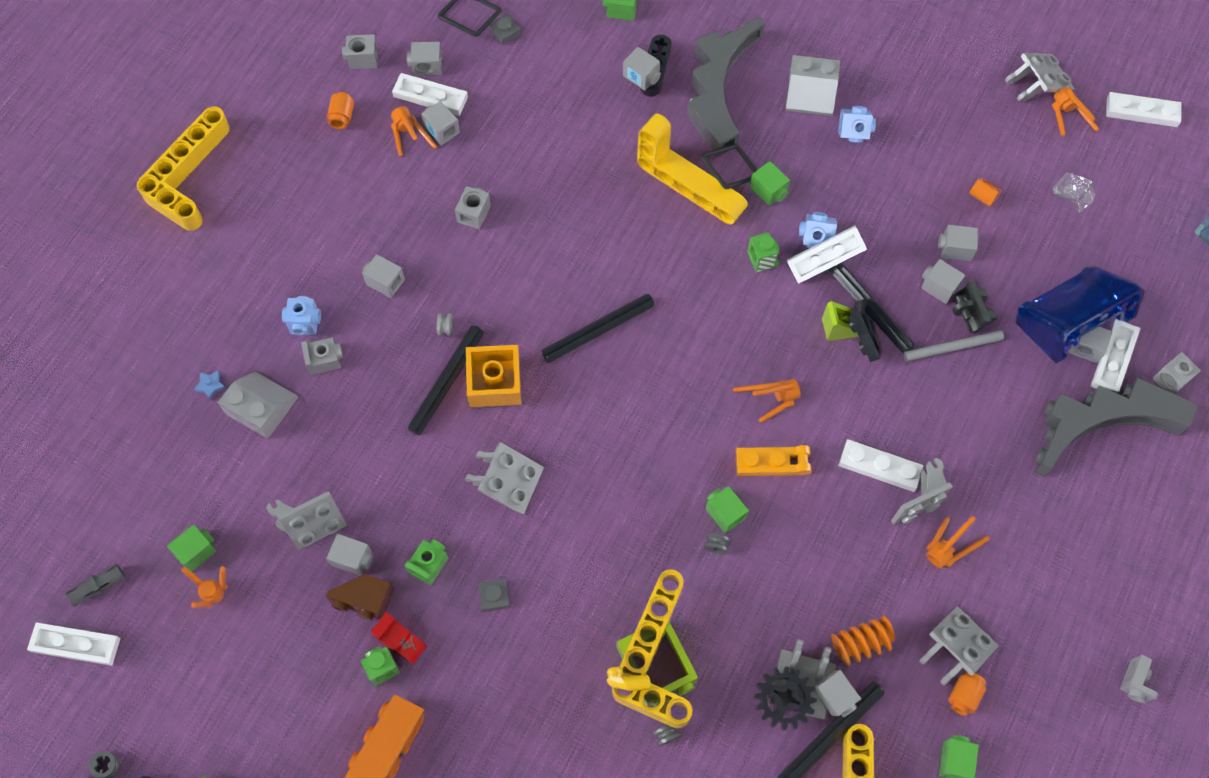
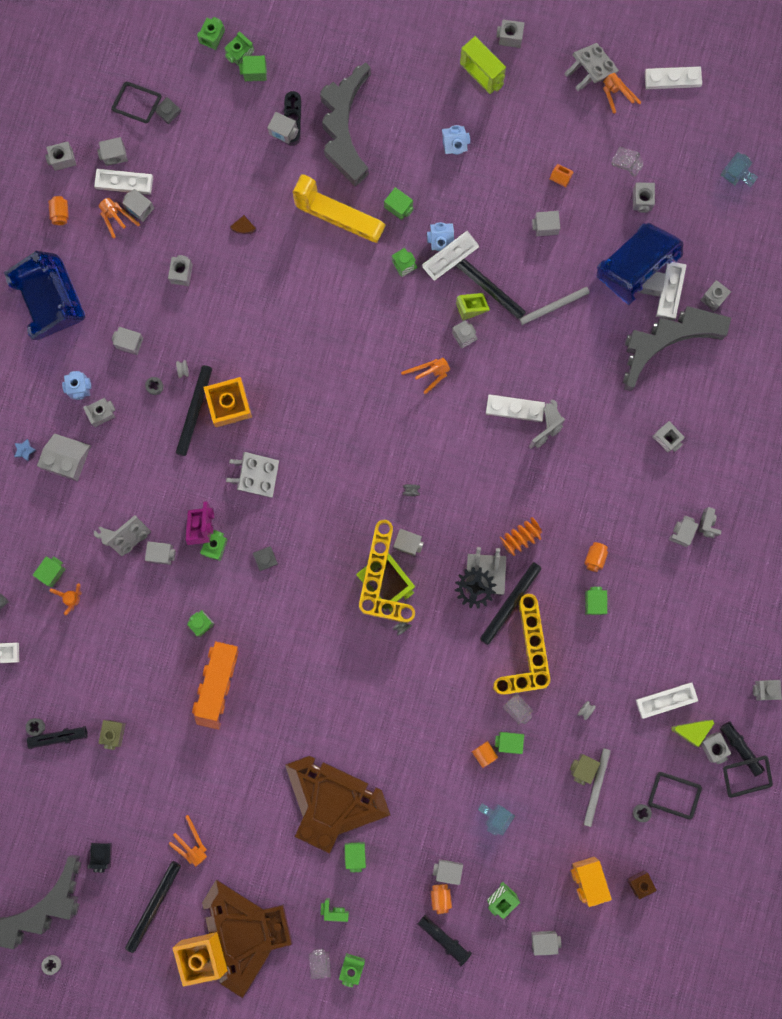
camera: 10 degrees left, 15 degrees up
reddish brown slope [326,574,394,621] -> none
red leg [371,612,427,665] -> none
black axle [541,294,654,363] -> none
yellow arm [606,667,650,691] -> none
black piece [701,144,757,189] -> none
bright green brick [705,486,749,534] -> none
light orange plate [736,445,812,476] -> none
slope [785,55,840,116] -> none
light grey brick [812,670,861,717] -> none
black wing [849,298,882,362] -> none
light grey plate [919,606,998,686] -> none
light grey brick [921,259,965,304] -> none
orange plant [926,516,990,569] -> none
pearl dark grey hips [952,281,997,334] -> none
none -> clear blue windscreen [4,251,85,340]
none -> dark grey bush [145,377,164,395]
none -> magenta bracket [186,501,214,545]
none -> reddish brown tile [230,215,256,234]
none -> light grey brick [393,529,424,556]
none -> light grey brick [452,320,478,349]
none -> lime window [460,36,506,94]
none -> light grey brick [496,20,524,48]
none -> light grey brick [633,182,655,213]
none -> light grey brick [652,421,685,453]
none -> light grey brick [669,516,699,547]

